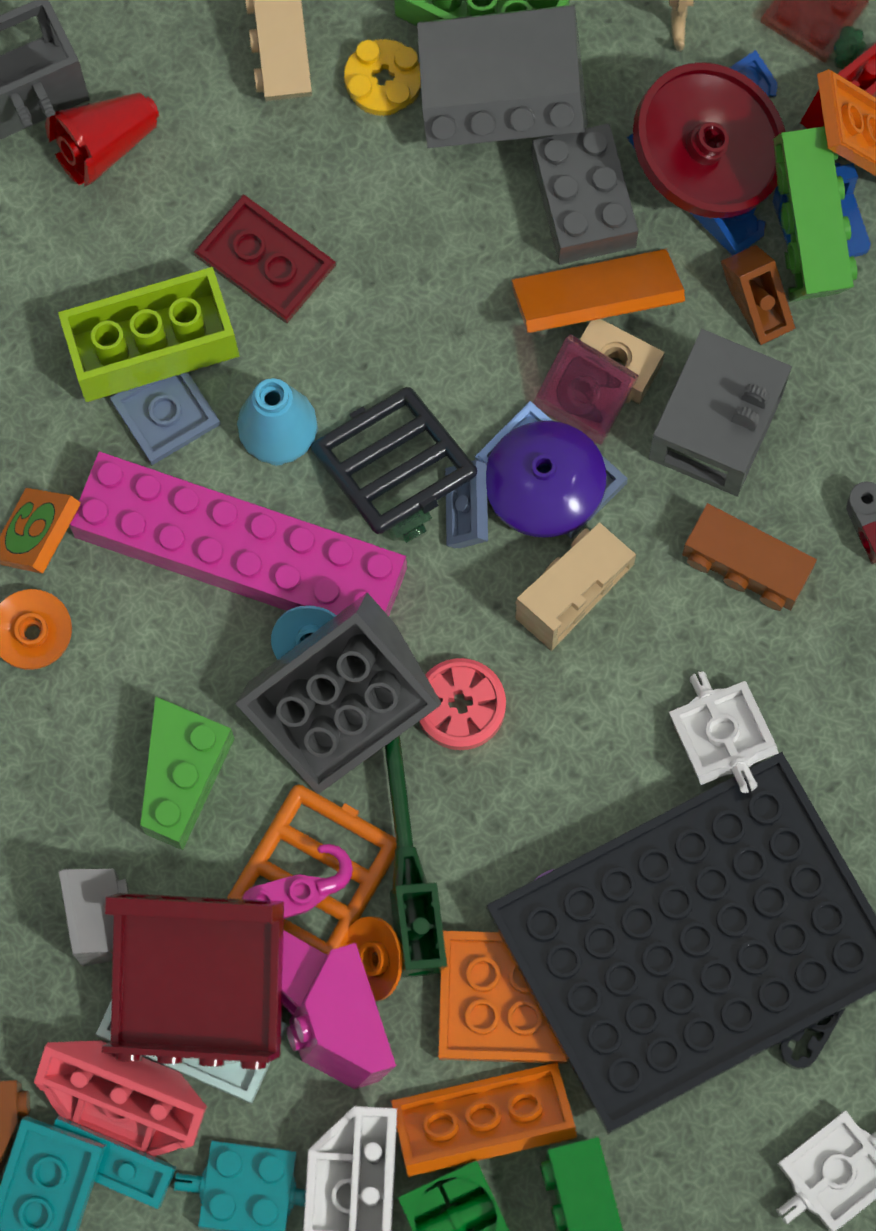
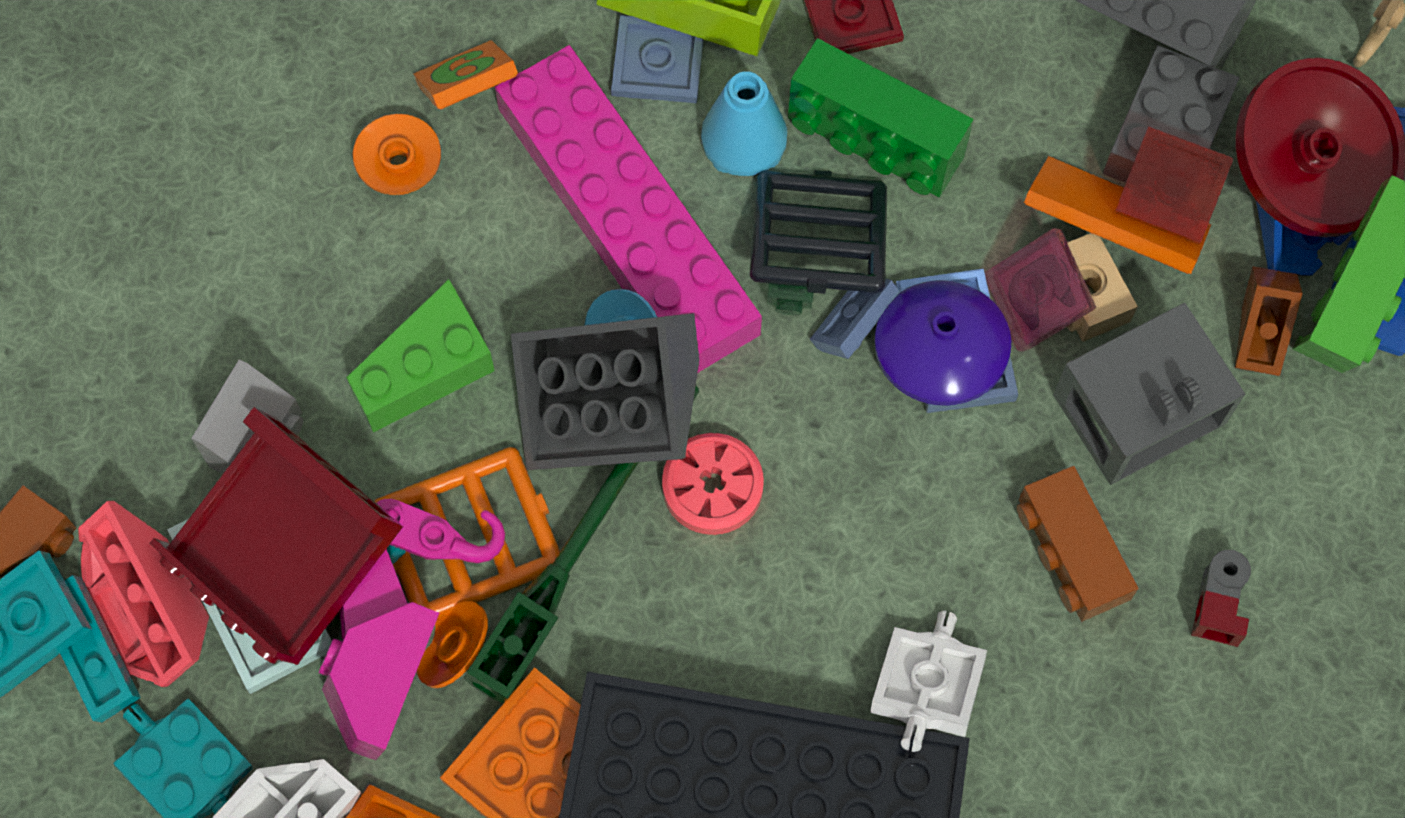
camera: 35 degrees right, 5 degrees down
tan wedge [515,522,636,651] -> none
none -> green brick [788,38,974,198]
none -> clear red plate [1114,126,1234,244]

